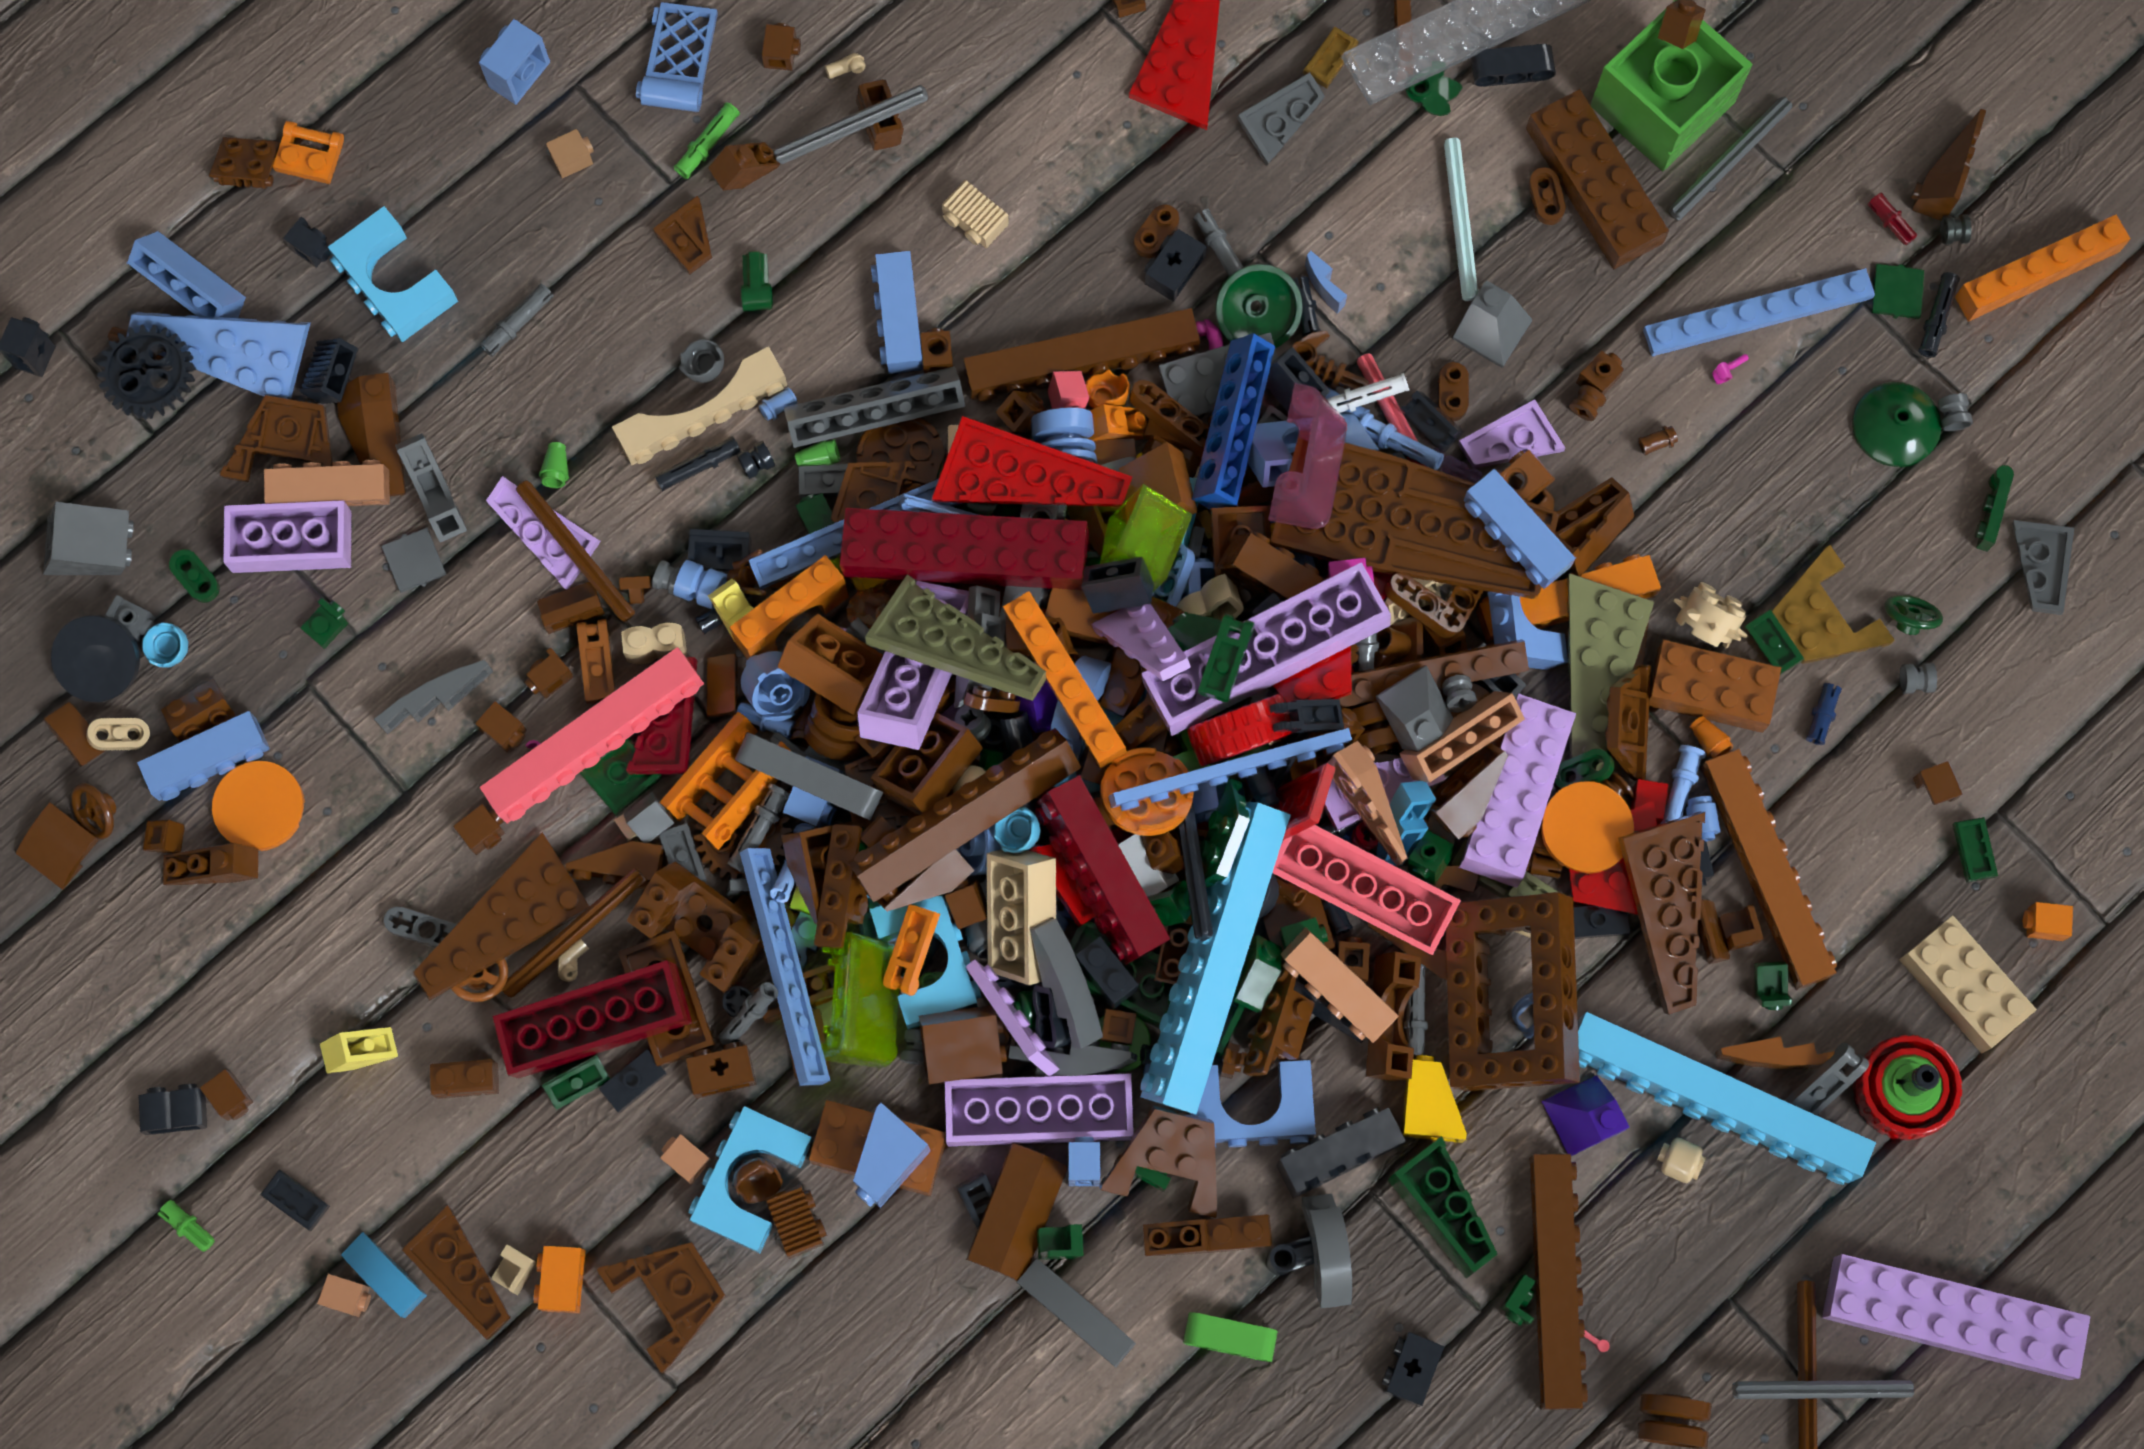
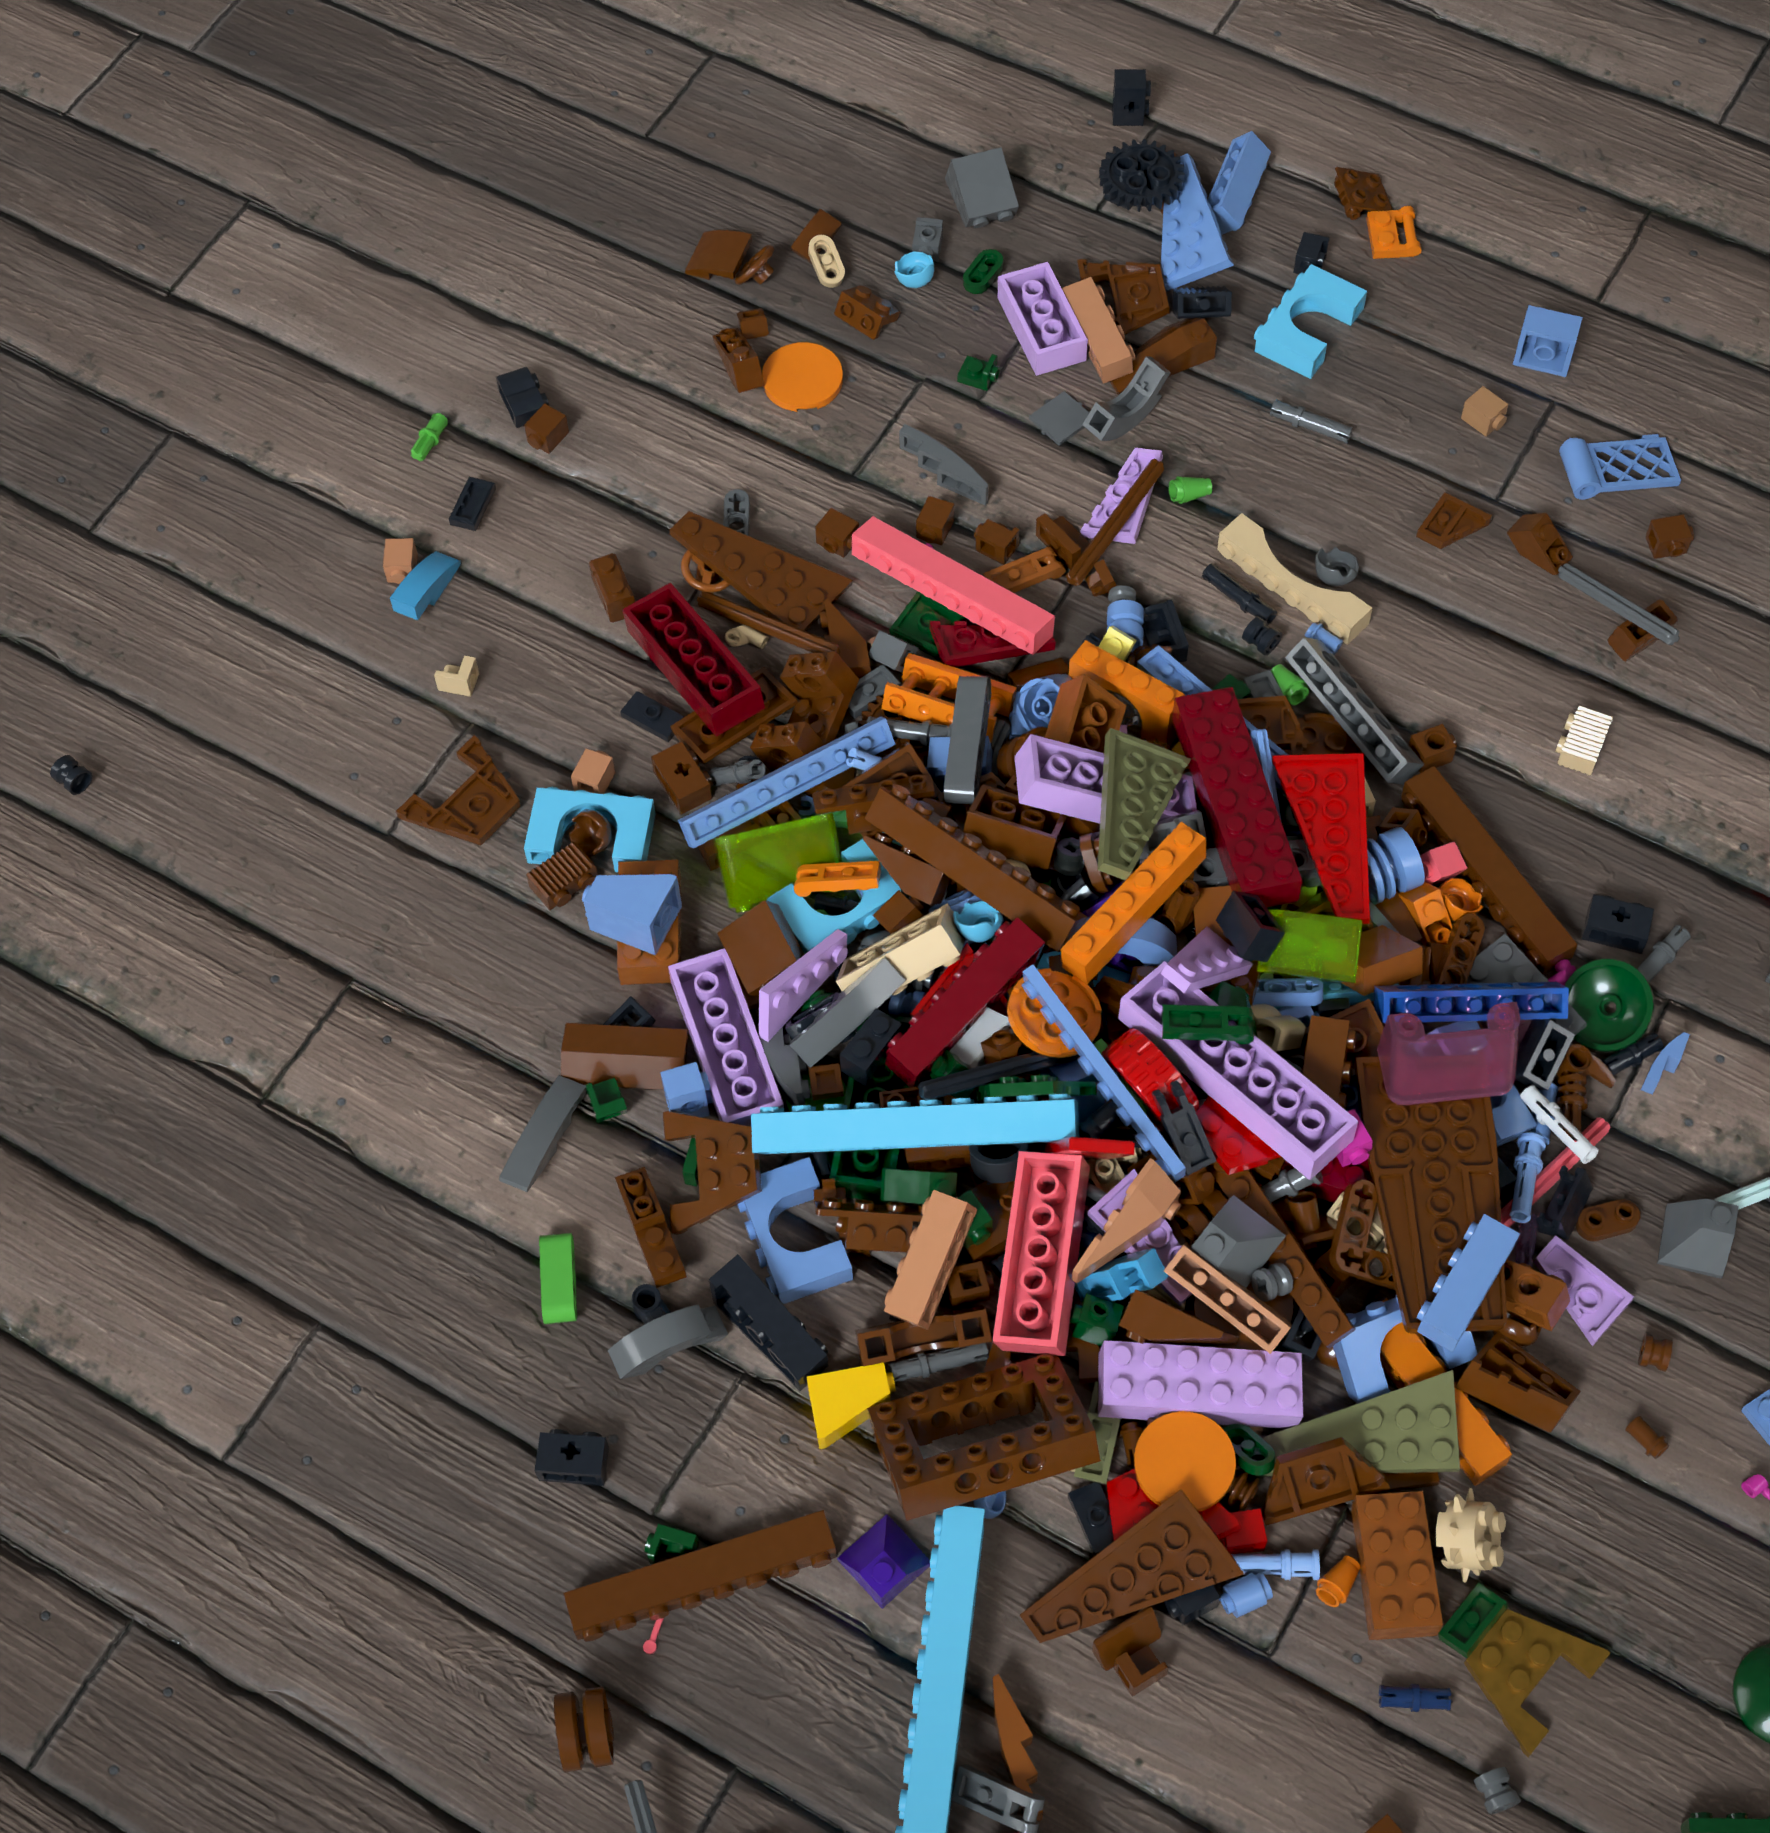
camera: 75 degrees right, 15 degrees down
black piece [51,615,140,702] -> none
medium blue brick [137,711,270,801] -> none
light yellow slope [320,1027,398,1073] -> none
reddish brown wing [402,1205,511,1340] -> none
orange brick [534,1246,586,1313] -> none
dark green slope [540,1054,610,1110] -> none
tan brick [621,623,687,664] -> none
bright green pin [674,102,740,179] -> none
dark green piece [741,251,773,311] -> none
tan arm [825,53,866,79] -> none
medium blue brick [871,251,923,374] -> none
reddish brown plate [1134,205,1179,258] -> none
dark green wedge [1388,1136,1498,1279] -> none
reddish brown brick [1576,351,1624,395] -> none
tan head [1657,1137,1706,1183] -> none
dark orange brick [1701,749,1837,990] -> none
dark green bracket [1754,961,1792,1010] -> none
dark green piece [1884,595,1943,635] -> none

